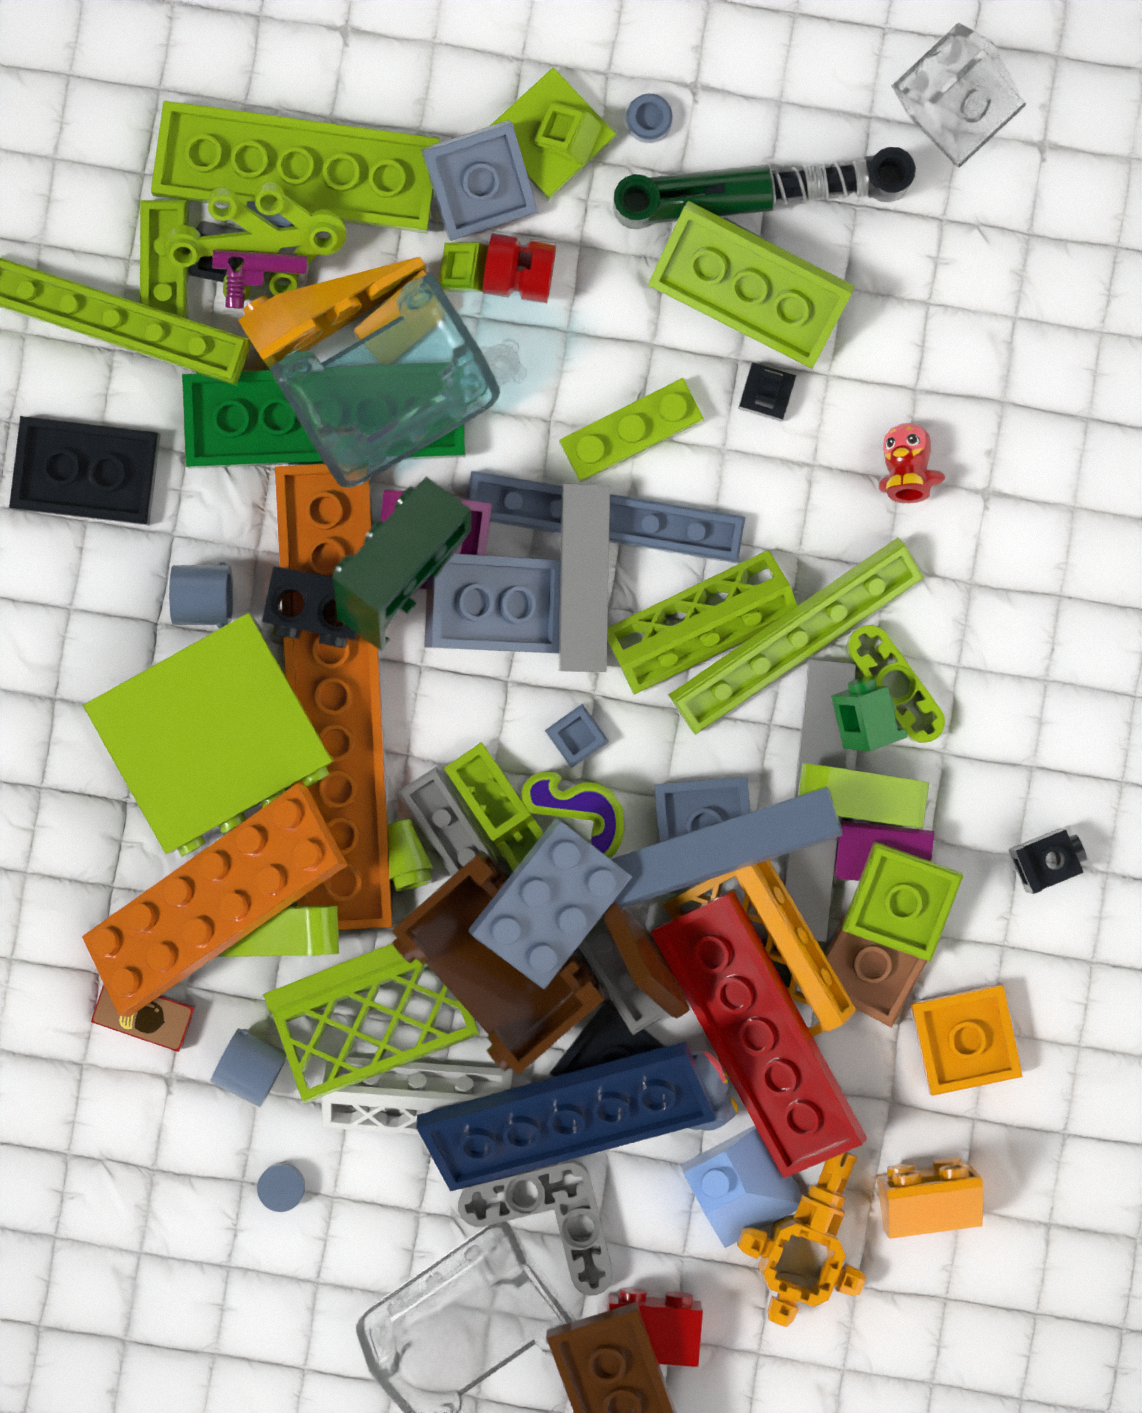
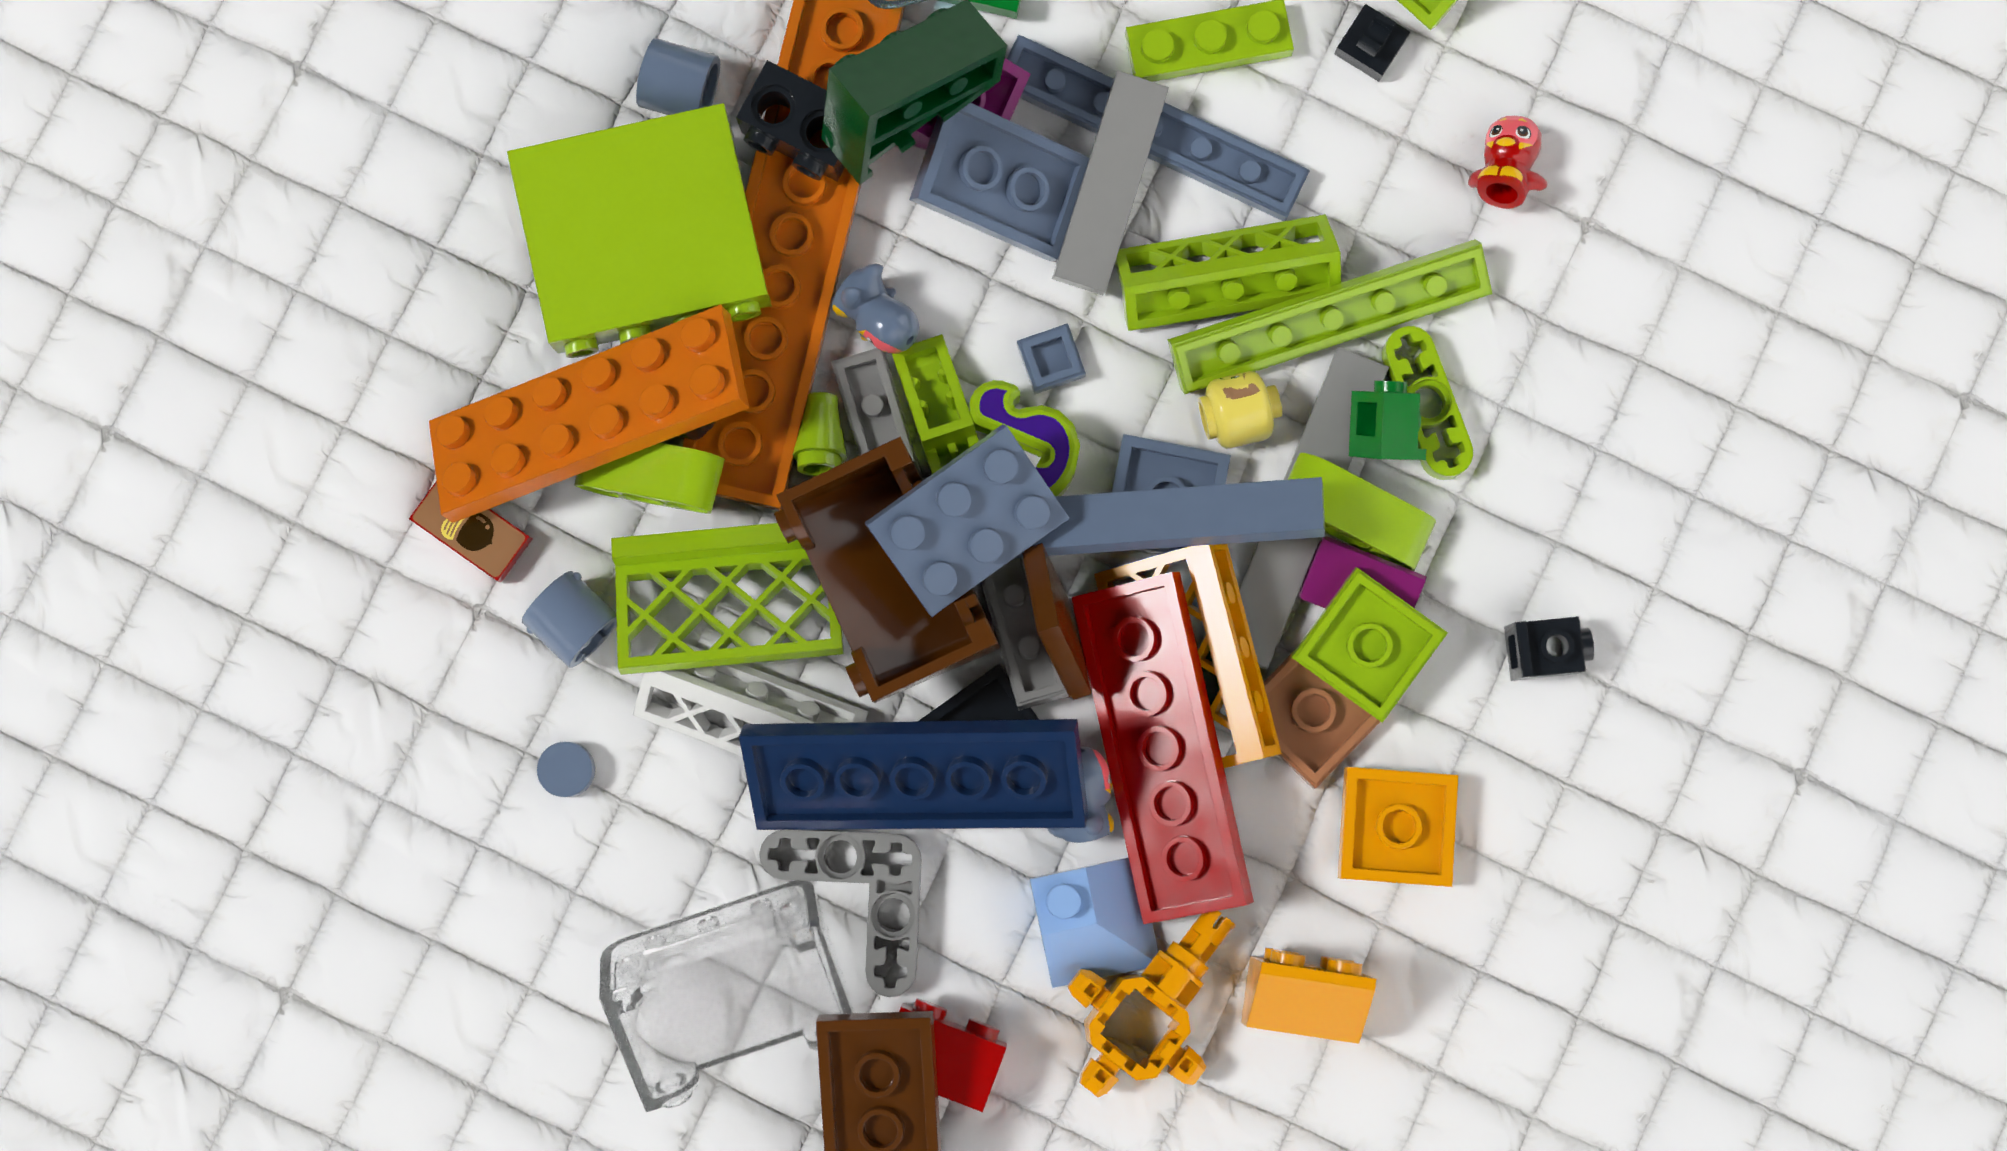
camera: 20 degrees right, 5 degrees down
none -> sand blue animal [831,263,920,354]
none -> light yellow head [1198,371,1282,449]

